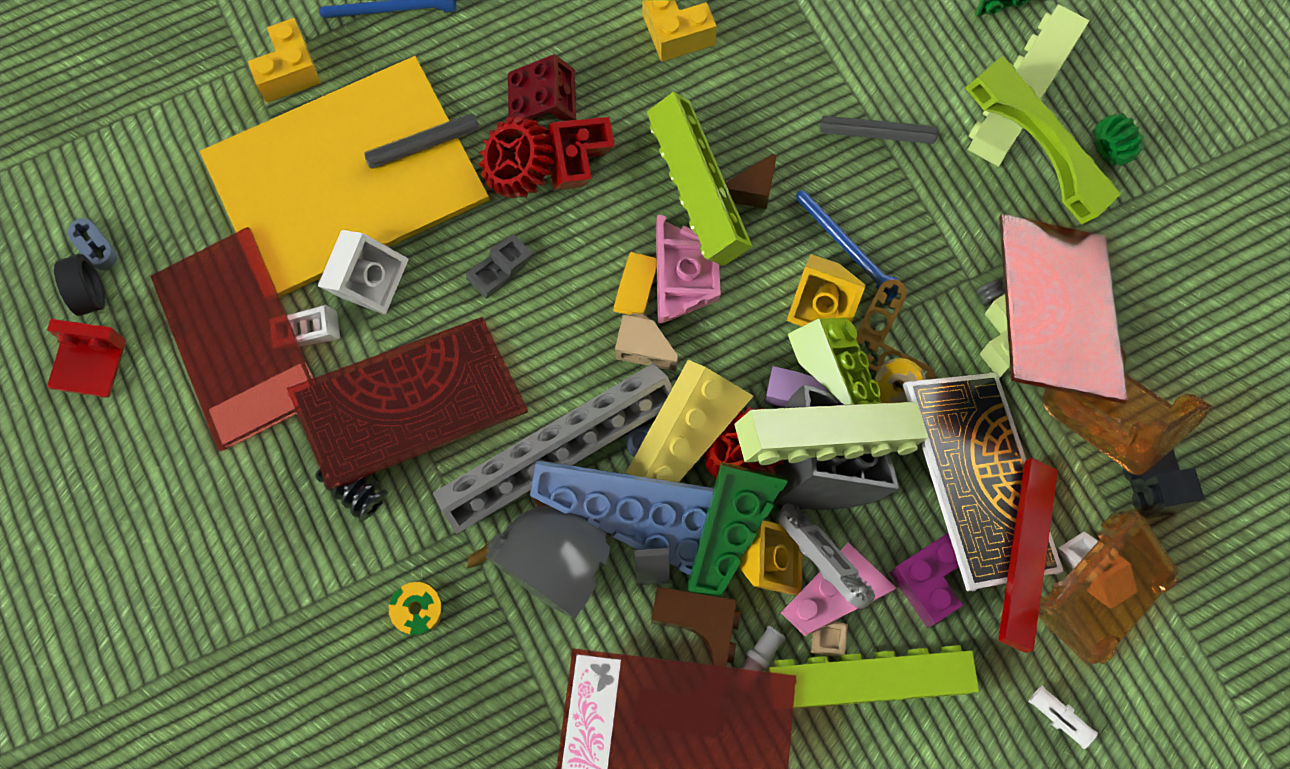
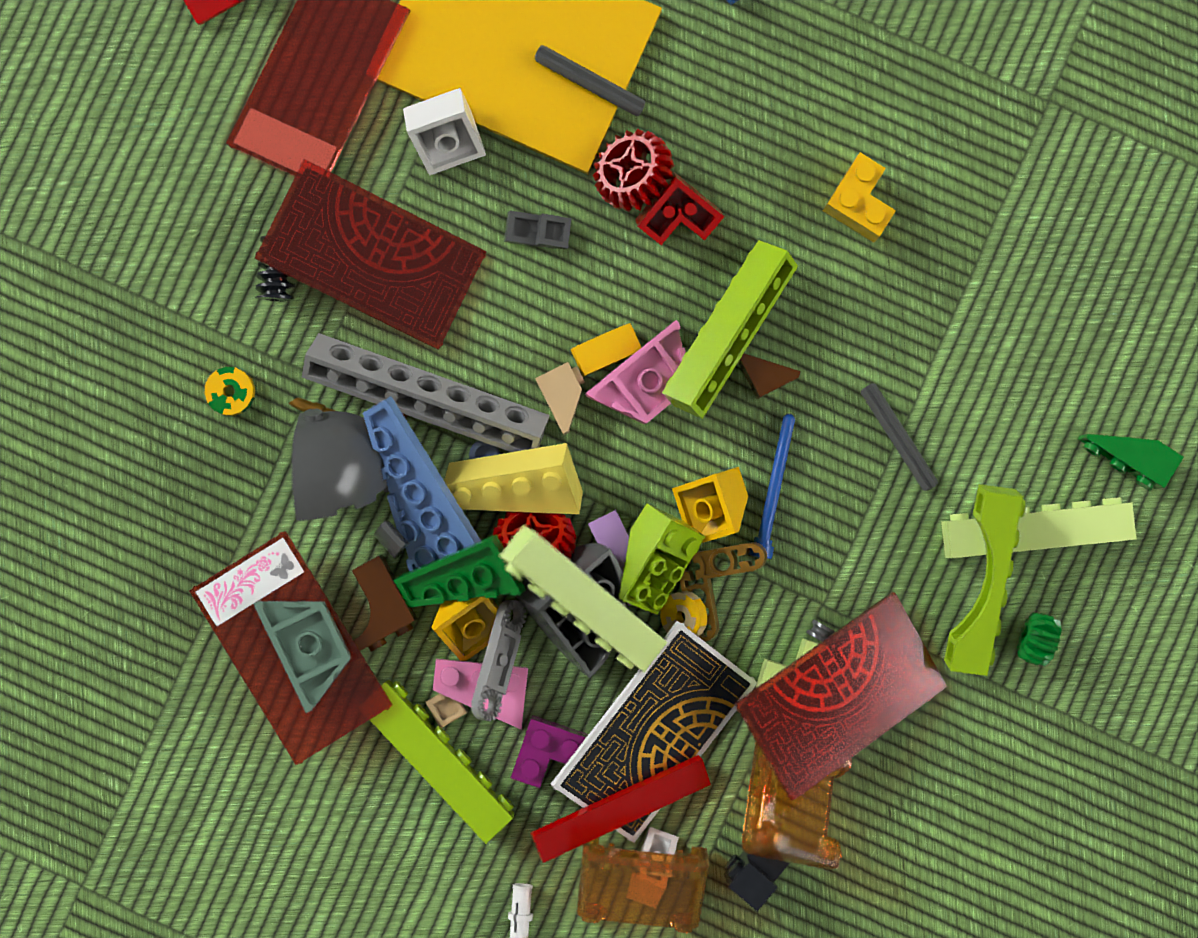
camera: 50 degrees right, 15 degrees up
white slope [270,305,340,350] -> none
dark red bracket [508,54,576,121] -> none
light grey pin [731,625,786,694] -> none
none -> sand green wing [253,601,352,713]

